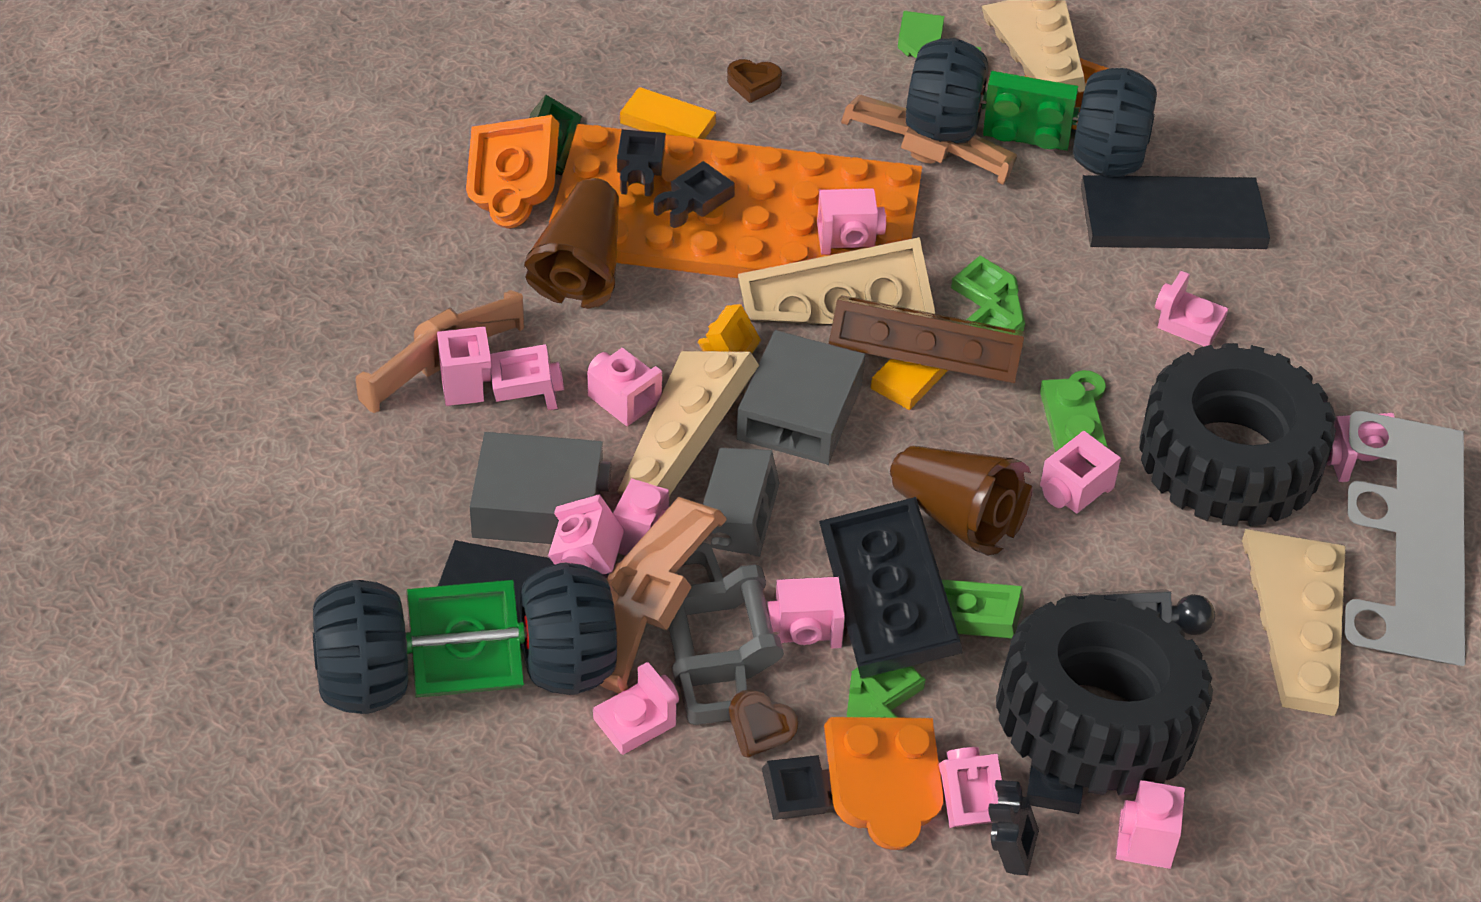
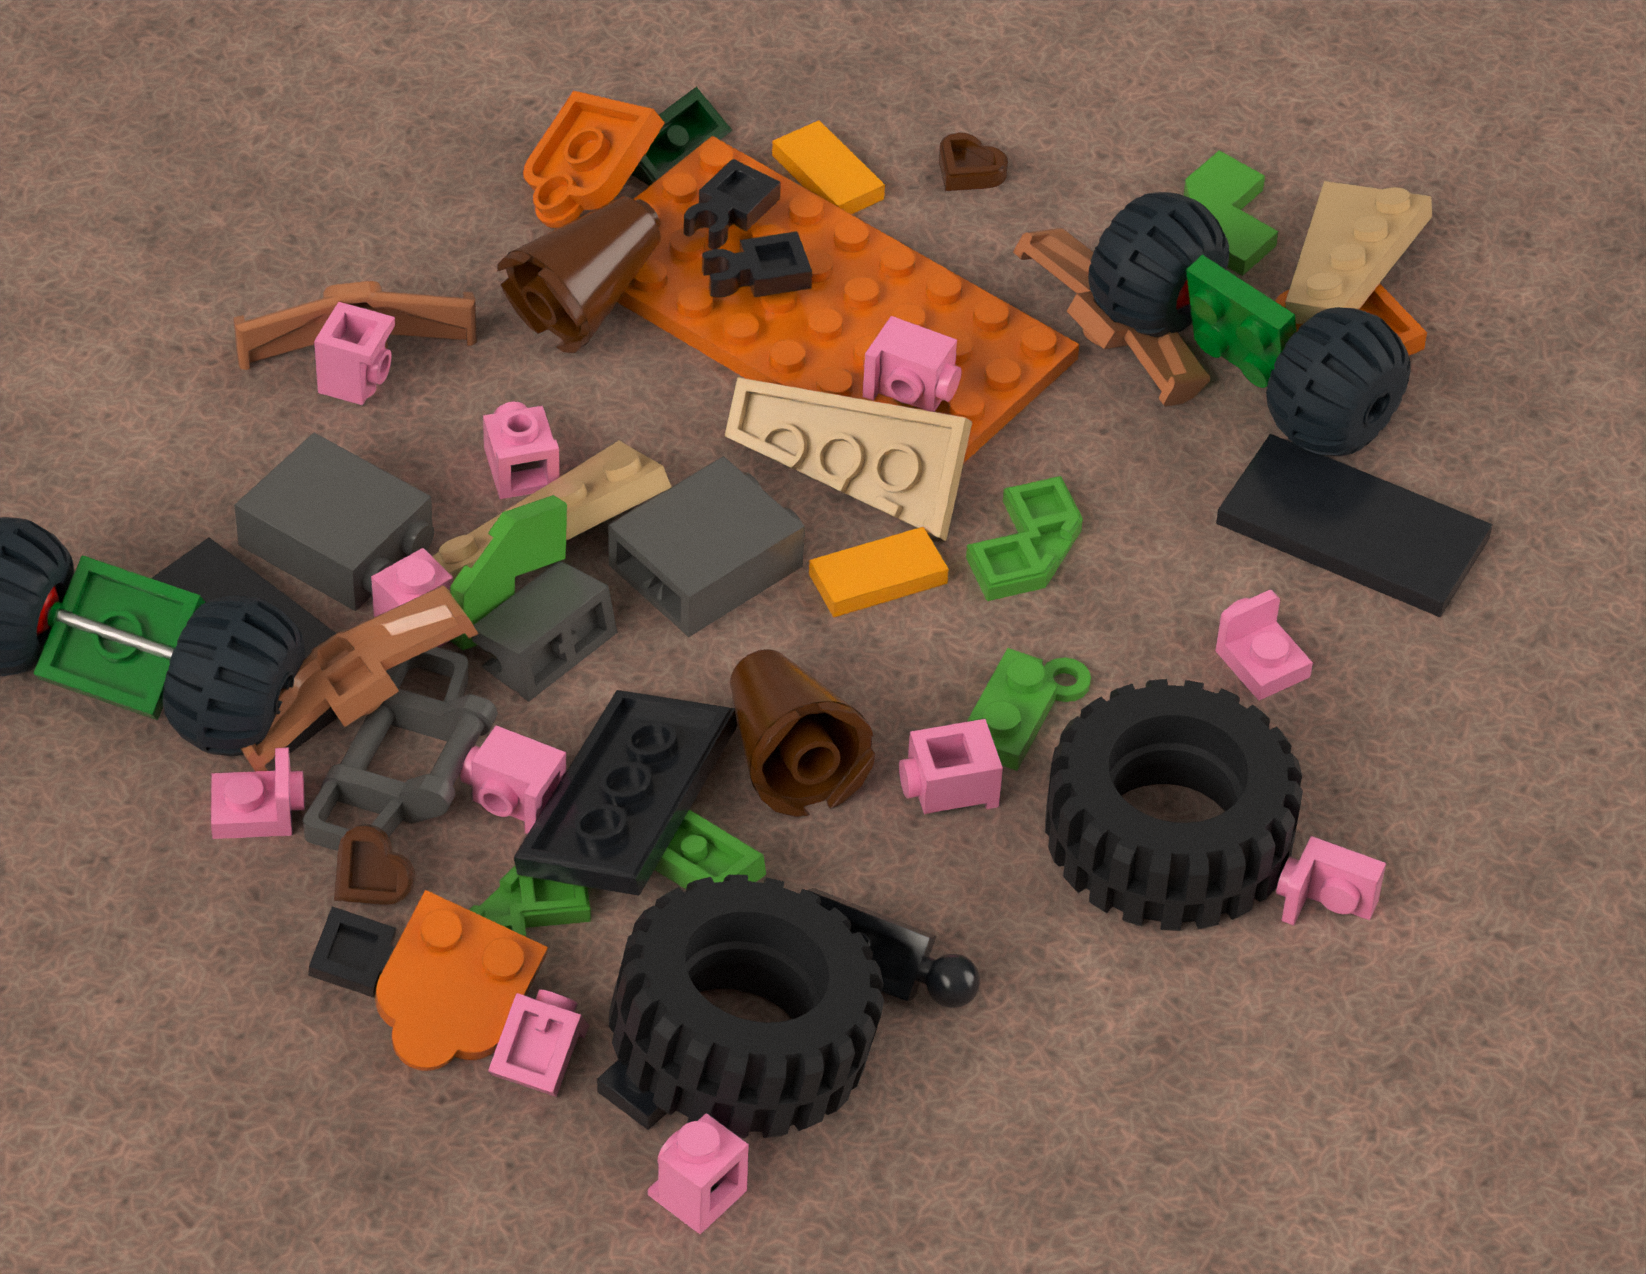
camera: 30 degrees right, 0 degrees up
bright pink bracket [490,344,564,410] -> none
bright pink brick [548,494,624,575] -> none
light orange tile [698,304,761,354] -> none
reddish brown fence [828,295,1025,383] -> none
black plate [988,780,1039,876] -> none
tan wing [1242,529,1345,716] -> none
light grey piece [1345,411,1465,666] -> none
none -> bright green tile [450,495,567,650]

